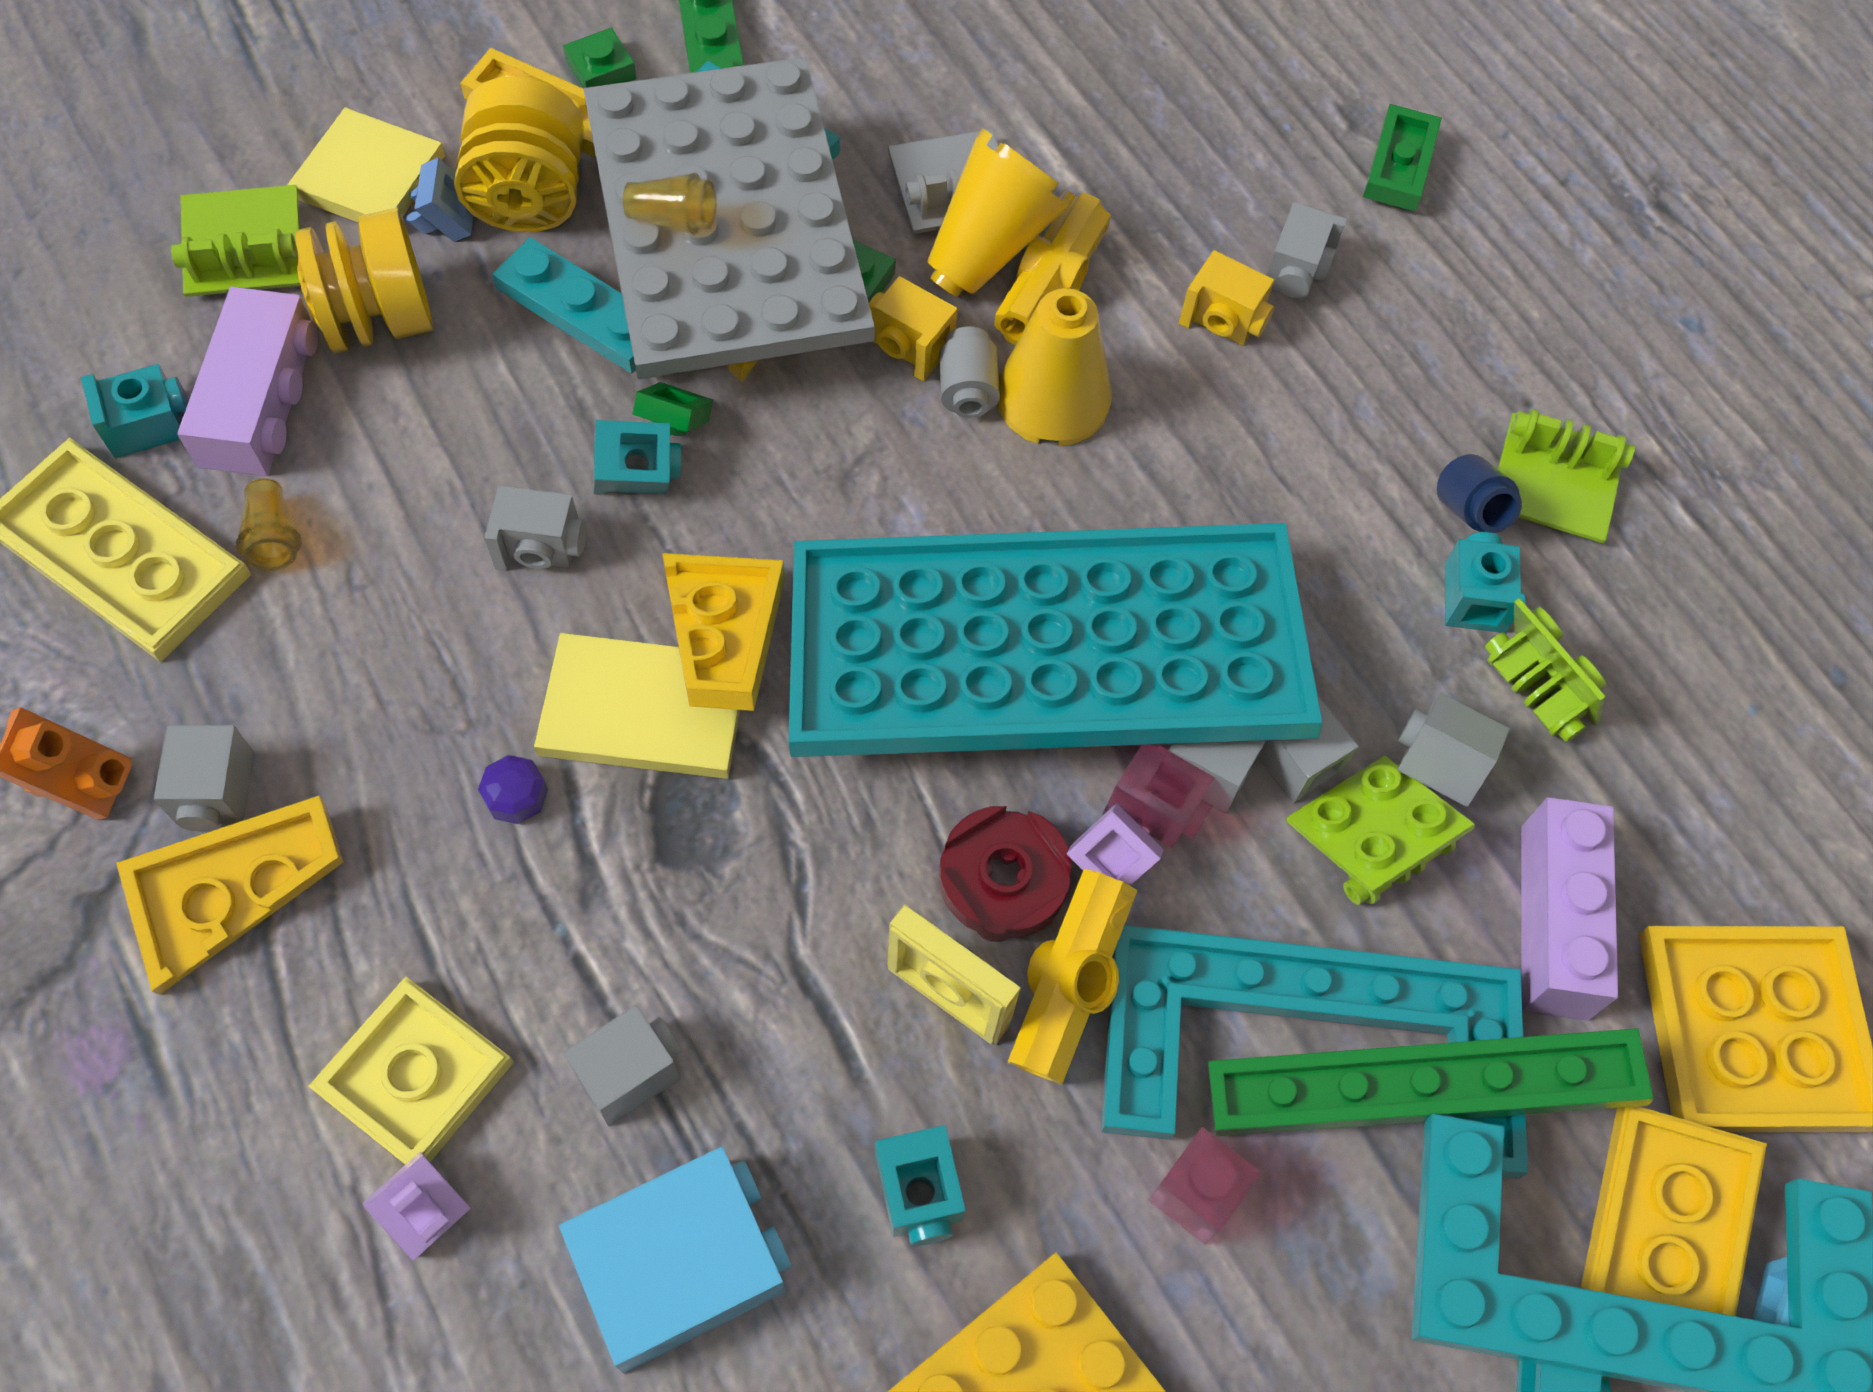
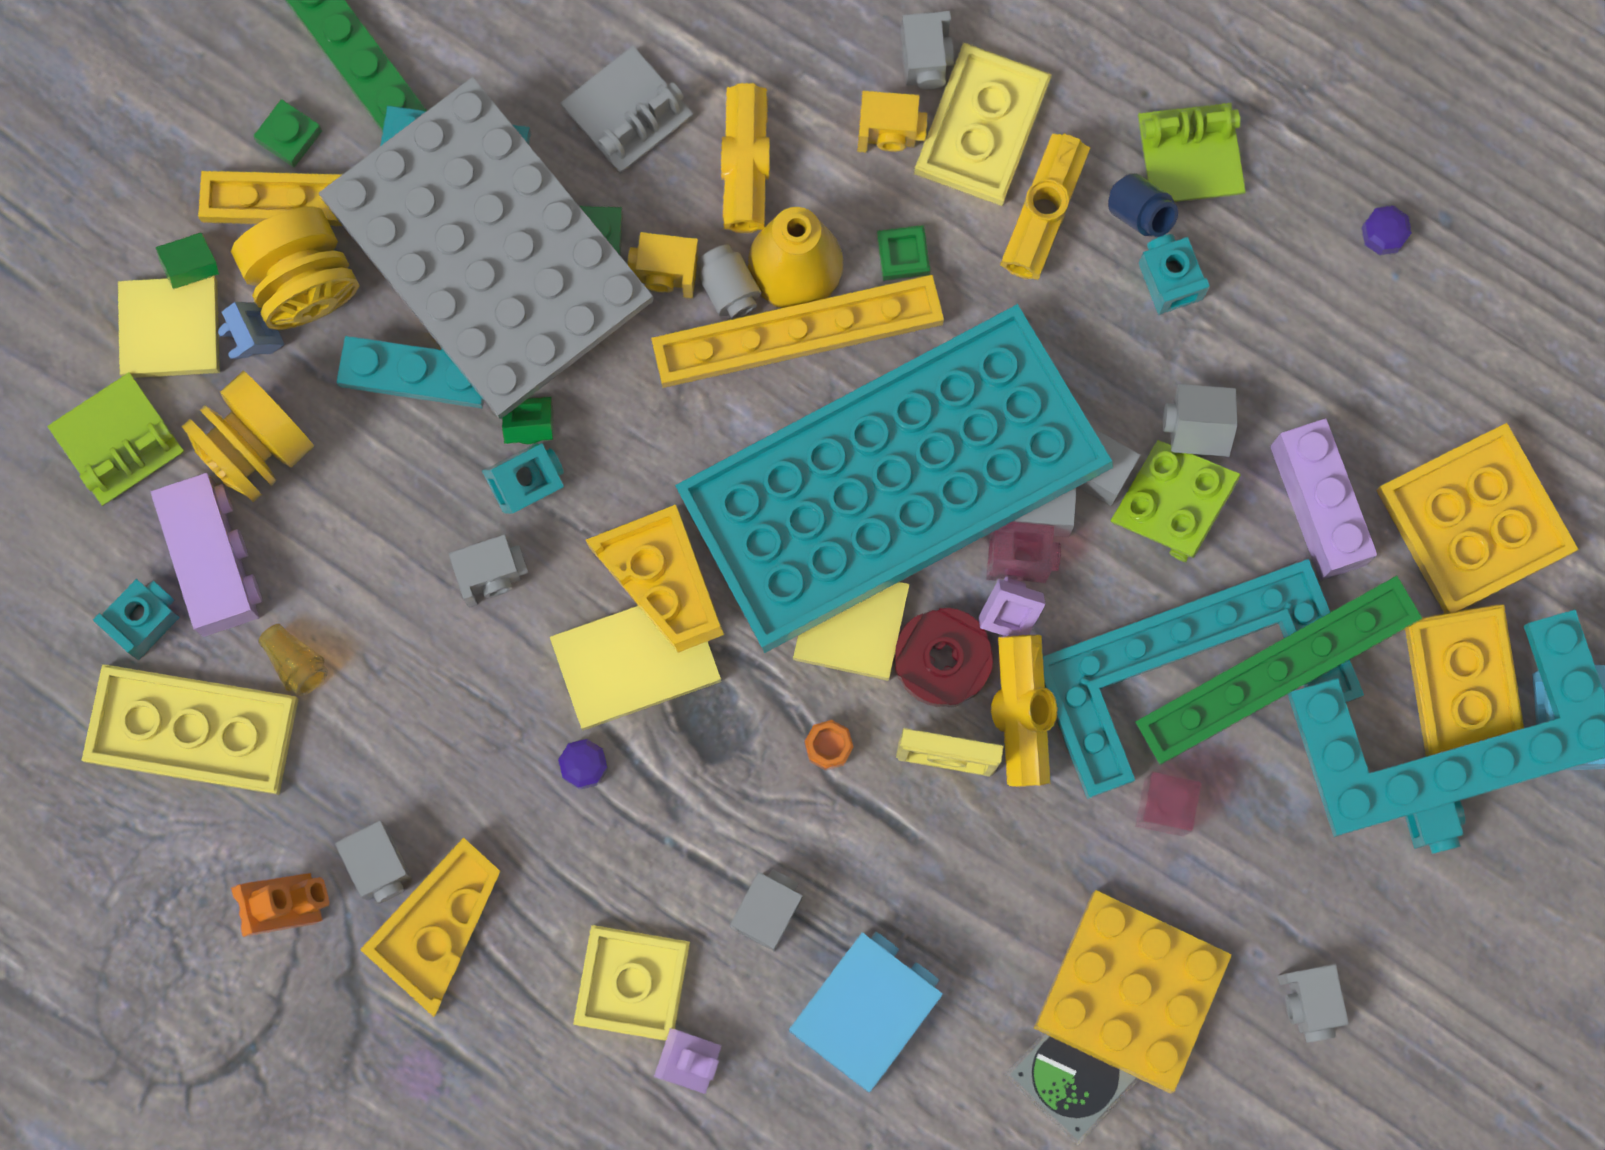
camera: 25 degrees left, 15 degrees up
clear yellow cone [623,173,717,235] -> none
teal brick [874,1125,966,1246] -> none
yellow cone [927,128,1076,298] -> none
lime hinge [1484,598,1606,743] -> none
none -> green tile [155,232,219,289]
none -> yellow plate [651,275,944,388]
none -> light yellow tile [793,582,910,681]
none -> orange tile [804,720,854,771]
none -> green tile [876,225,930,281]
none -> light yellow tile [914,42,1052,206]
none -> yellow piece [1000,133,1090,280]
none -> dark purple tile [1361,205,1412,255]

